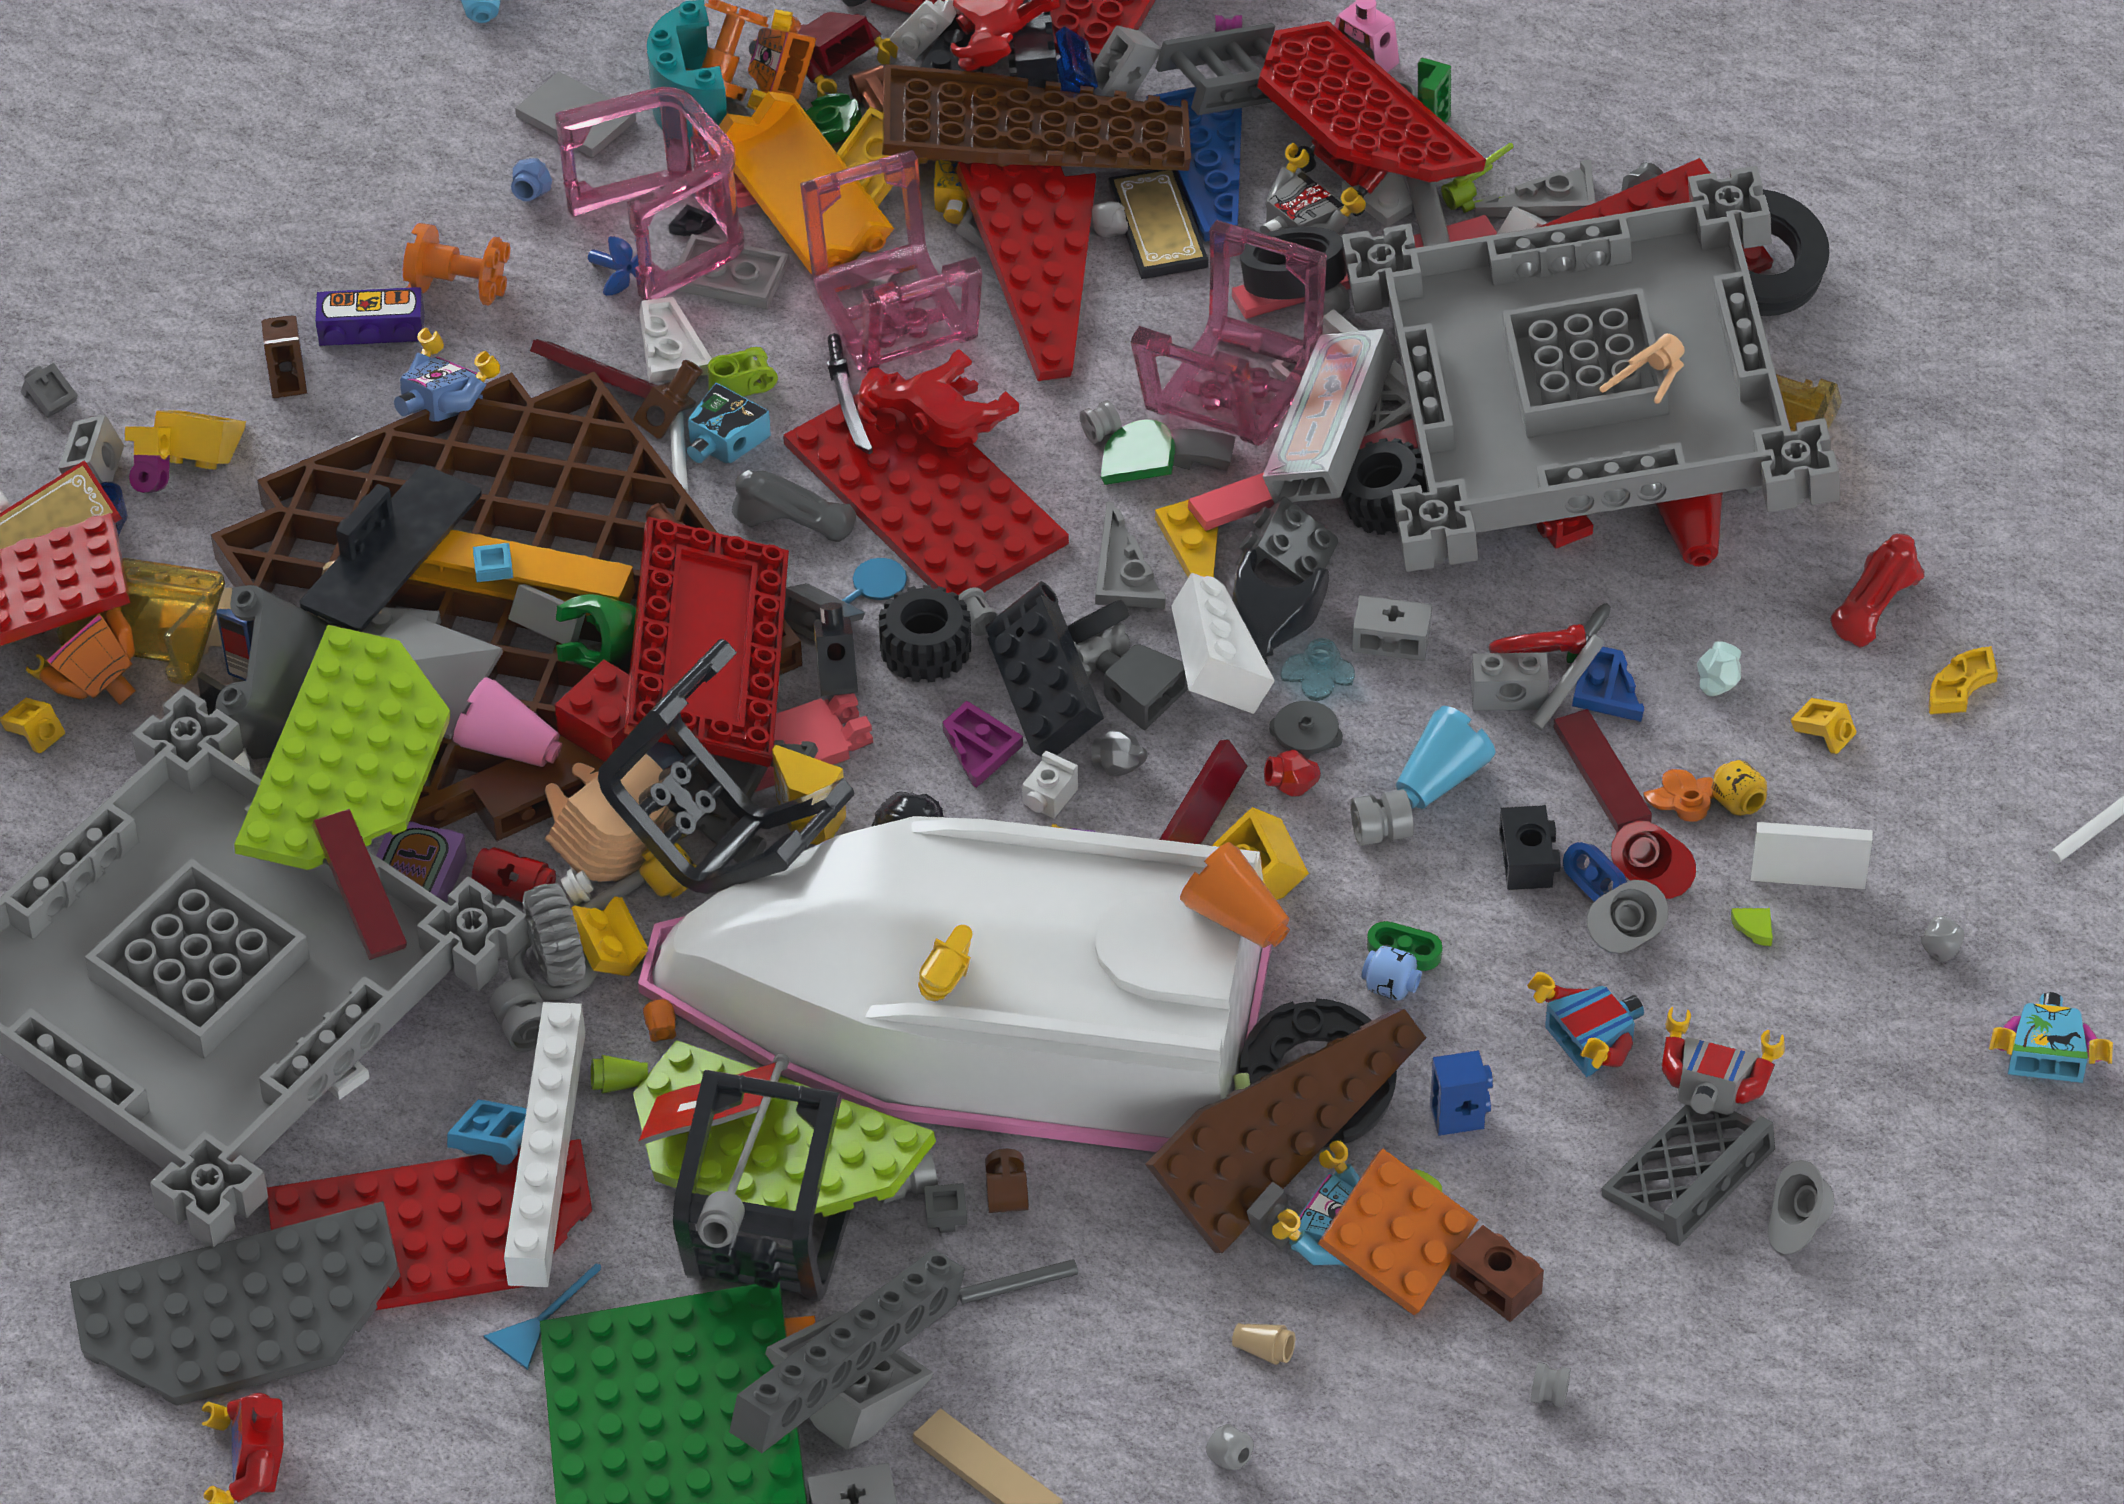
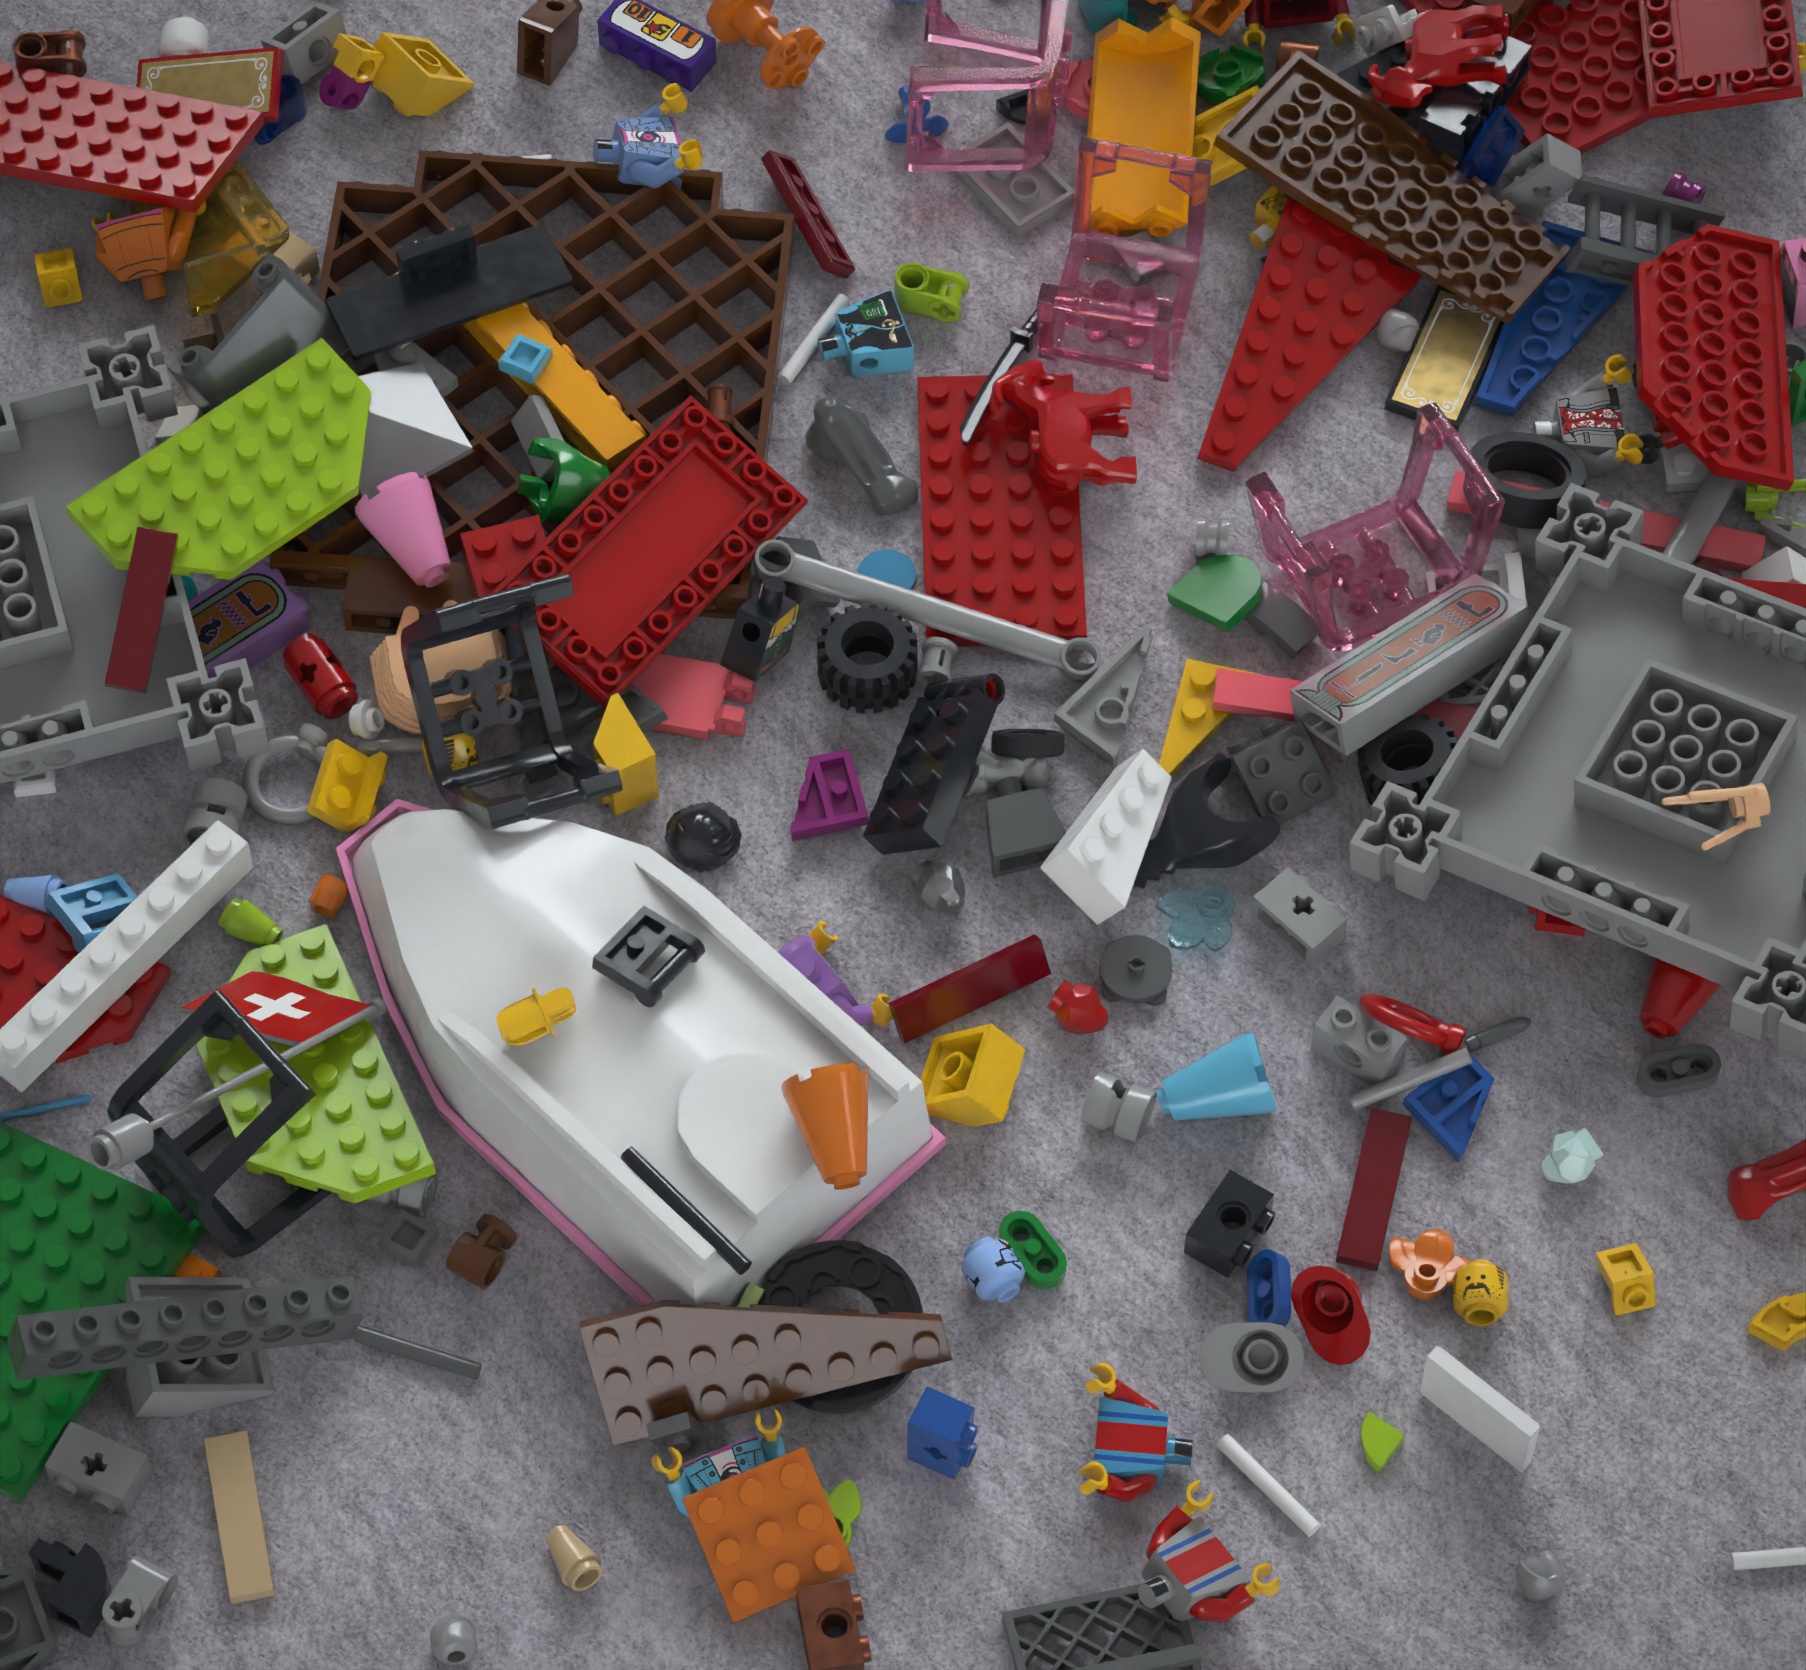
camera: 35 degrees right, 10 degrees up
light grey gear [522,883,586,987] -> none
reddish brown bracket [633,360,703,439] -> none
white wing [639,297,712,383] -> none
white brick [1022,751,1078,819] -> none
none -> light blue cone [4,875,69,916]
none -> black plate [592,906,705,1007]
none -> black bar [621,1146,752,1275]
none -> light grey piece [754,539,1101,682]
none -> white bar [1216,1434,1321,1537]
none -> dark grey plate [1637,1044,1721,1098]

